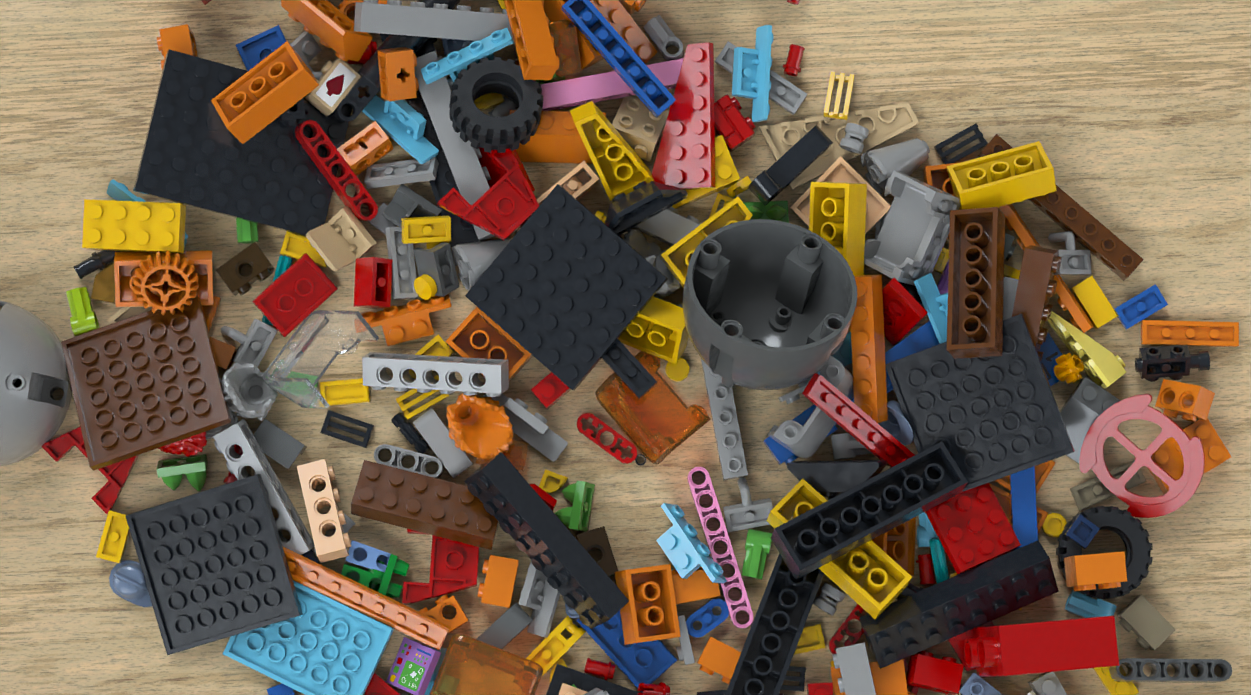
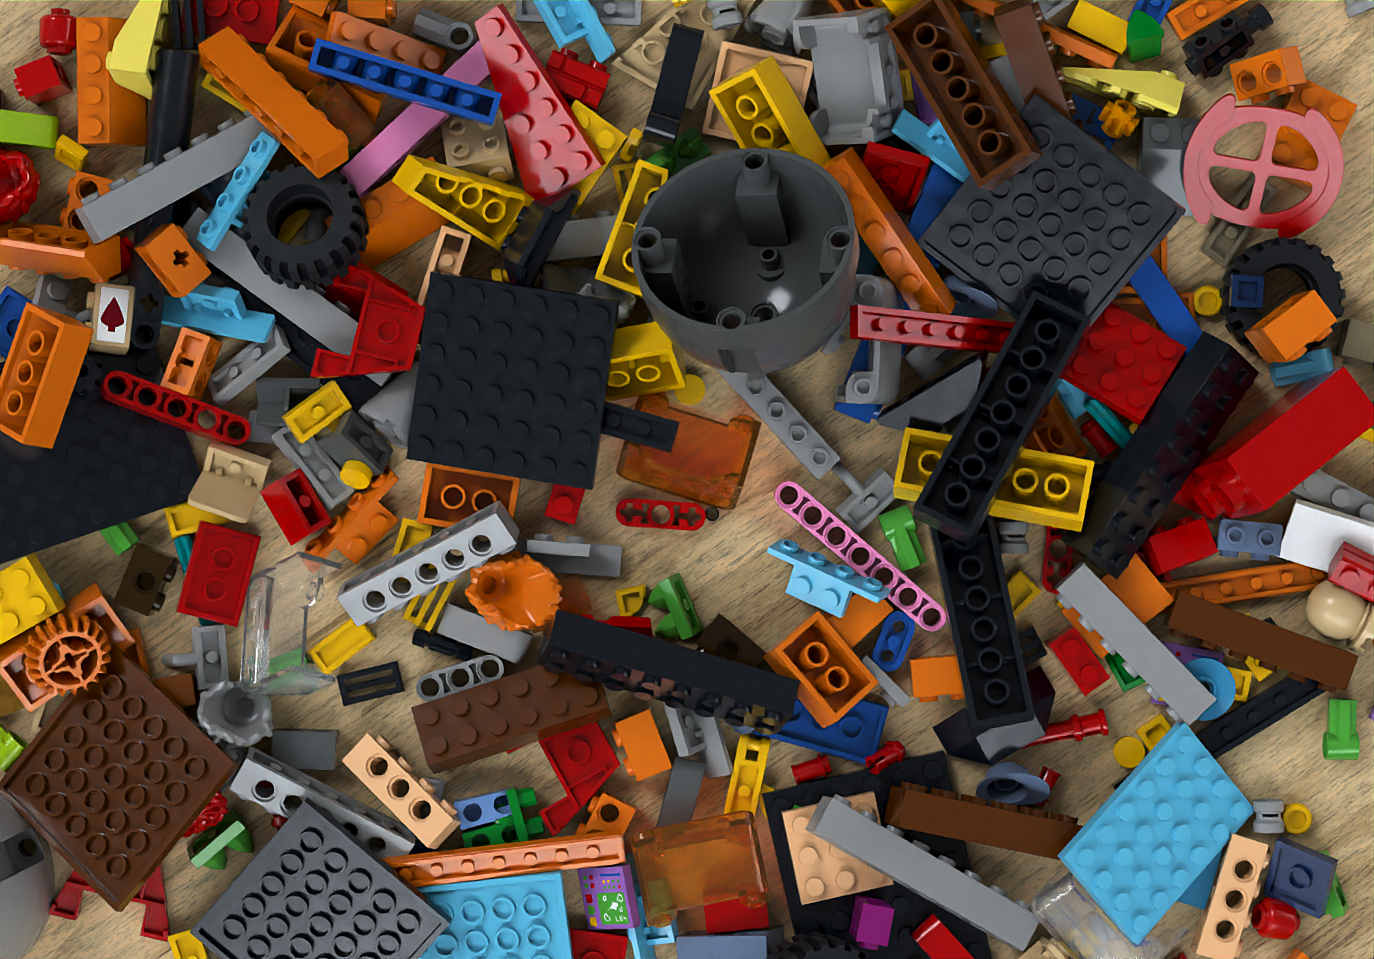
camera: 30 degrees left, 5 degrees up
none -> green tile [1126,10,1164,63]

